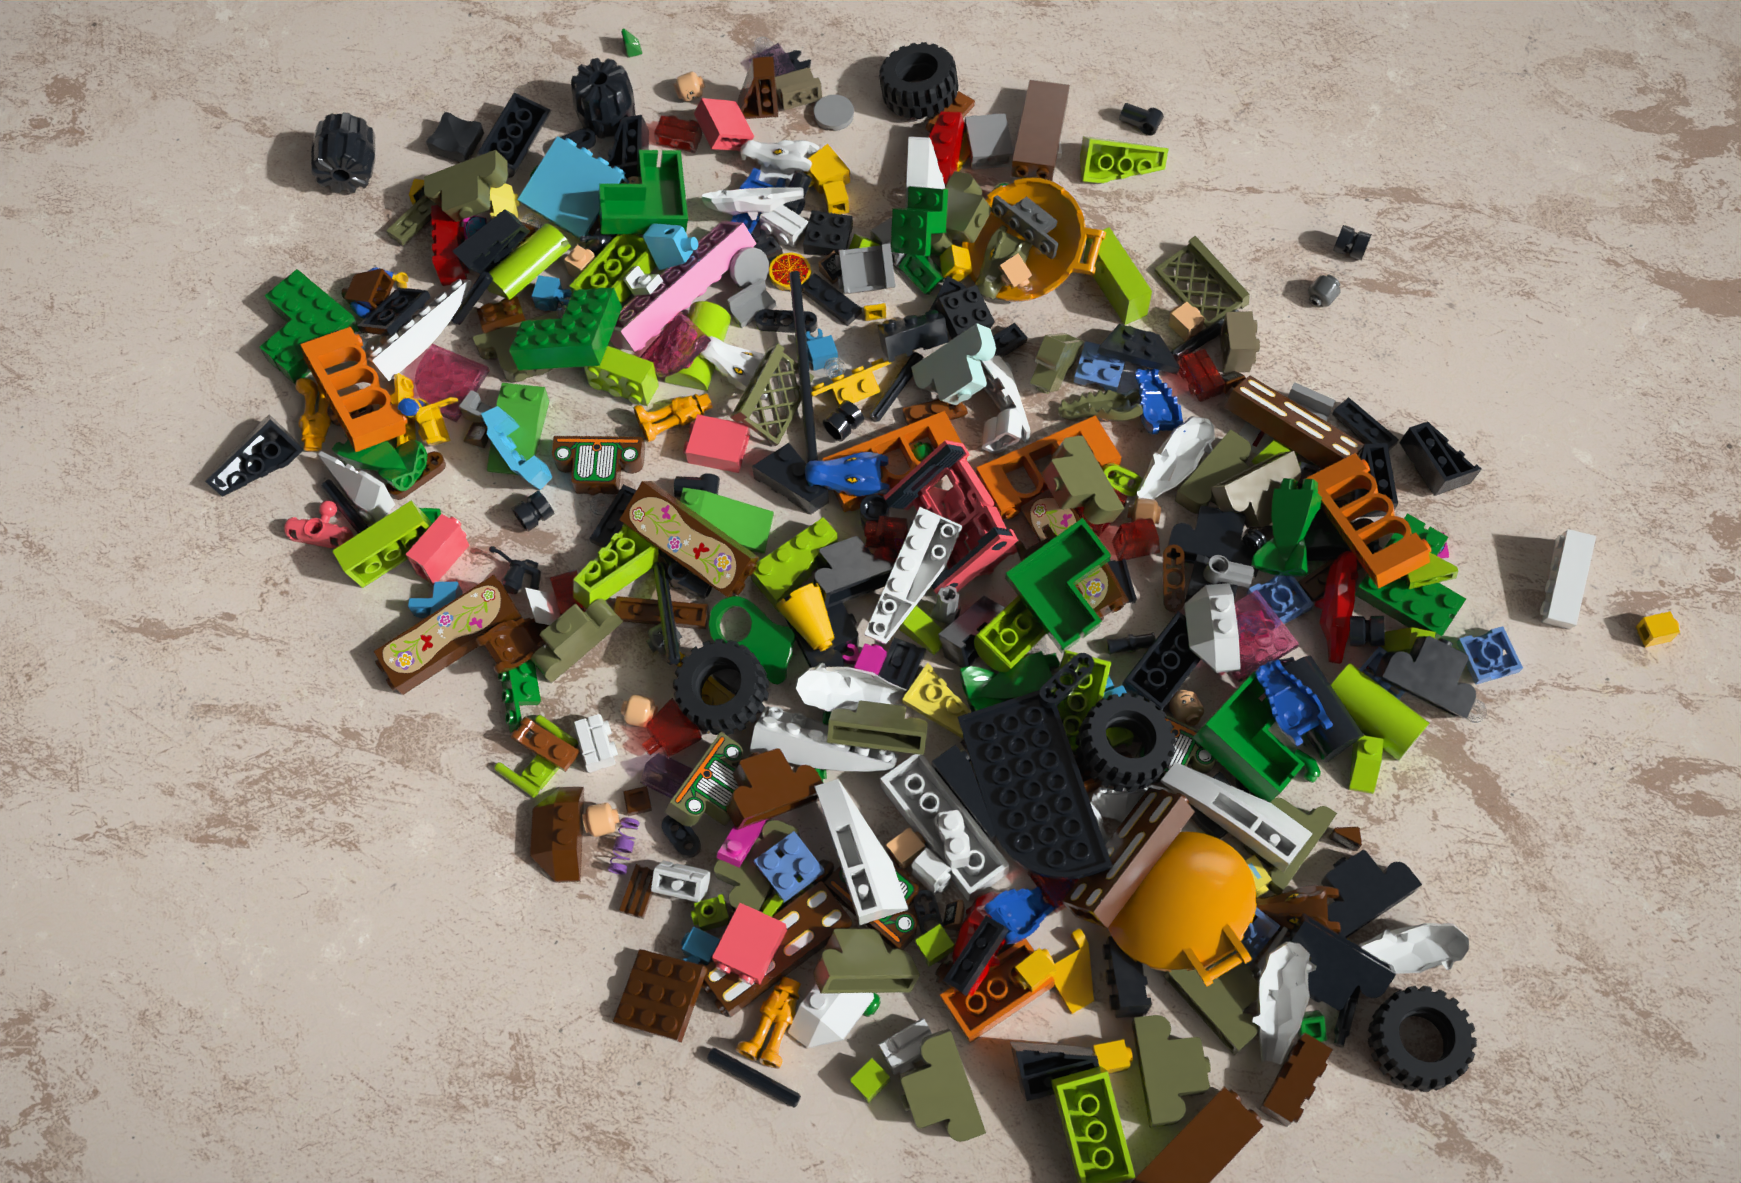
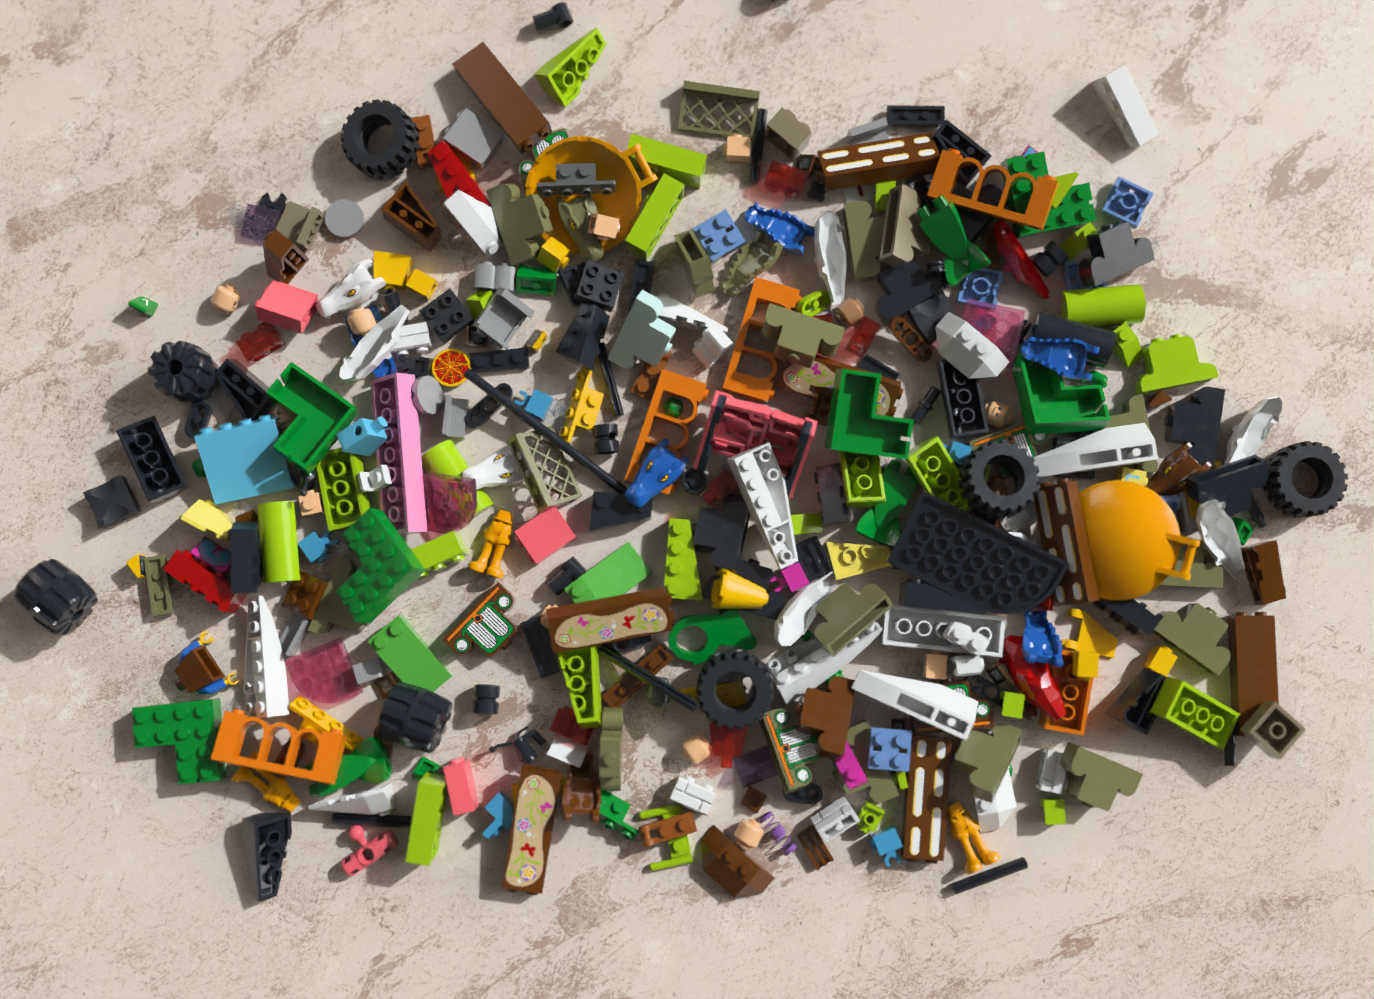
camera: 55 degrees left, 20 degrees up
black plate [357,287,431,336] -> none
yellow piece [398,397,458,446] -> none
olive brick [424,150,508,222] -> none
black axle [451,272,493,325] -> none
medium azure plate [481,406,553,490] -> none
reddish brown plate [613,949,708,1043] -> none
coral brick [712,903,787,985] -> none
green bracket [891,186,948,256] -> none
light grey piece [931,585,961,625] -> none
black plate [943,916,1009,996] -> none
black beam [1038,653,1094,708] -> none
black wing [1097,324,1180,375] -> none
light grey piece [1203,555,1254,588] -> none
dark grey head [1308,274,1341,307] -> none
black wedge [1399,421,1482,496] -> none
yellow brick [1635,611,1680,647] -> none
none -> light grey panel [279,613,312,656]
none -> light nougat head [347,306,376,337]
none -> black wheel [377,683,452,753]
none -> reddish brown wedge [382,181,442,252]
none -> lime brick [625,173,685,261]
none -> black plate [807,180,827,202]
none -> lime brick [1134,334,1219,395]

